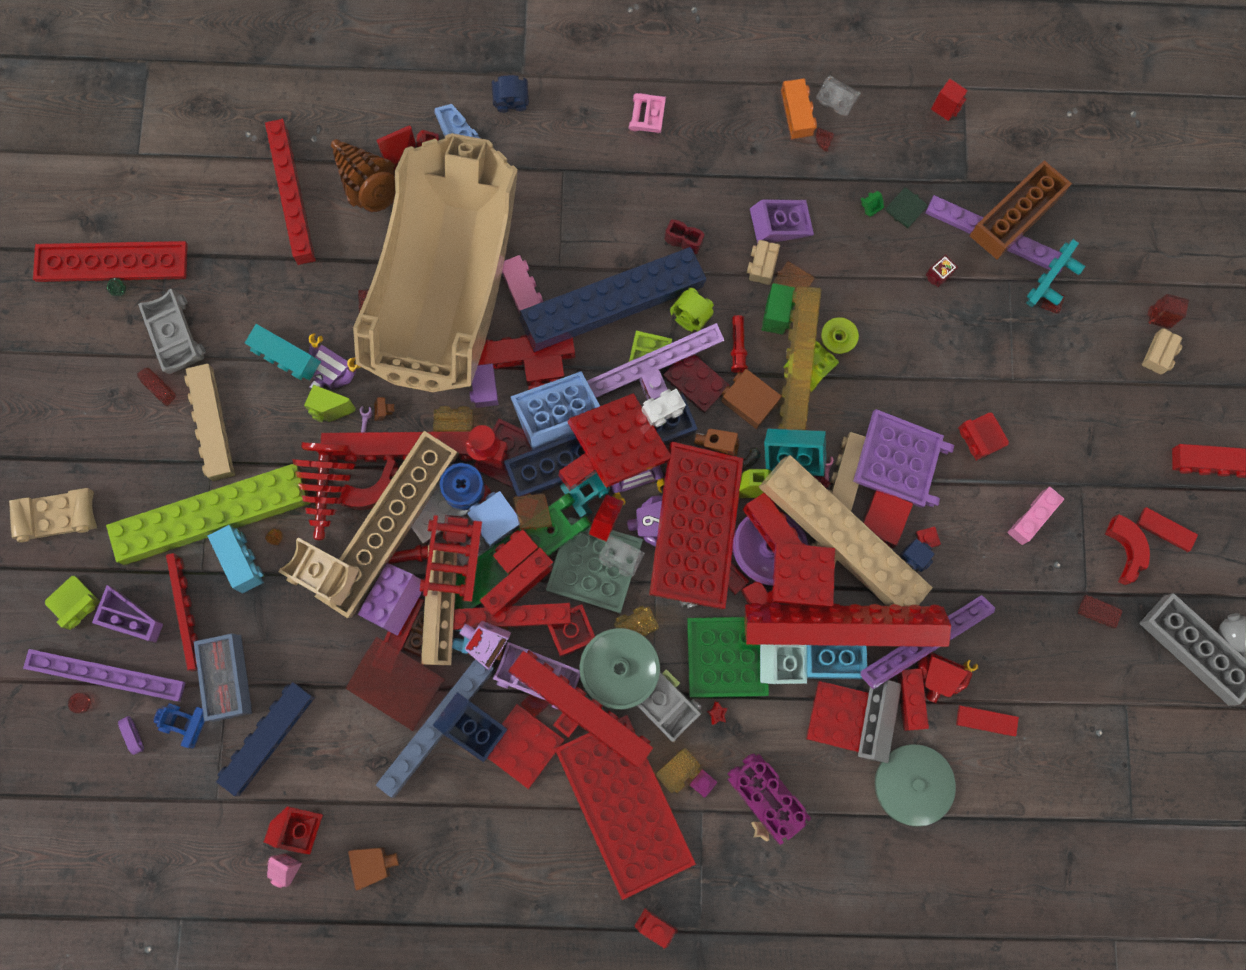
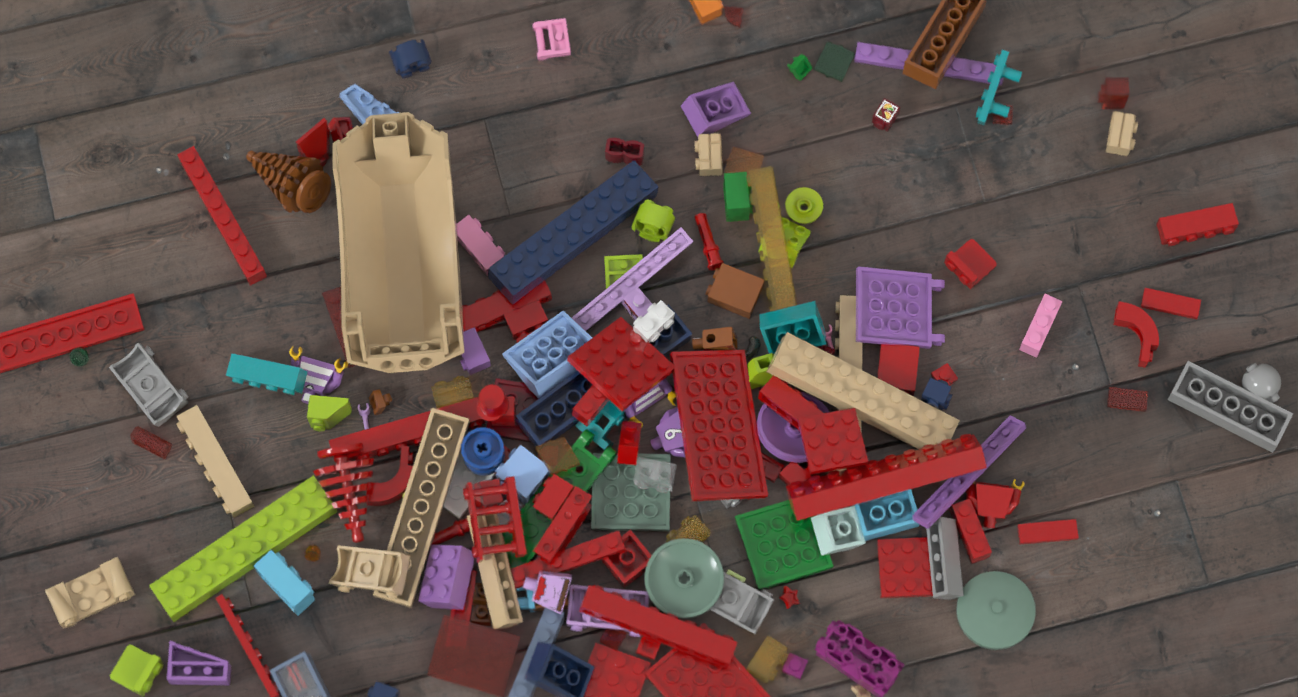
camera: 10 degrees left, 5 degrees down
dark red plate [663,354,730,414] -> none

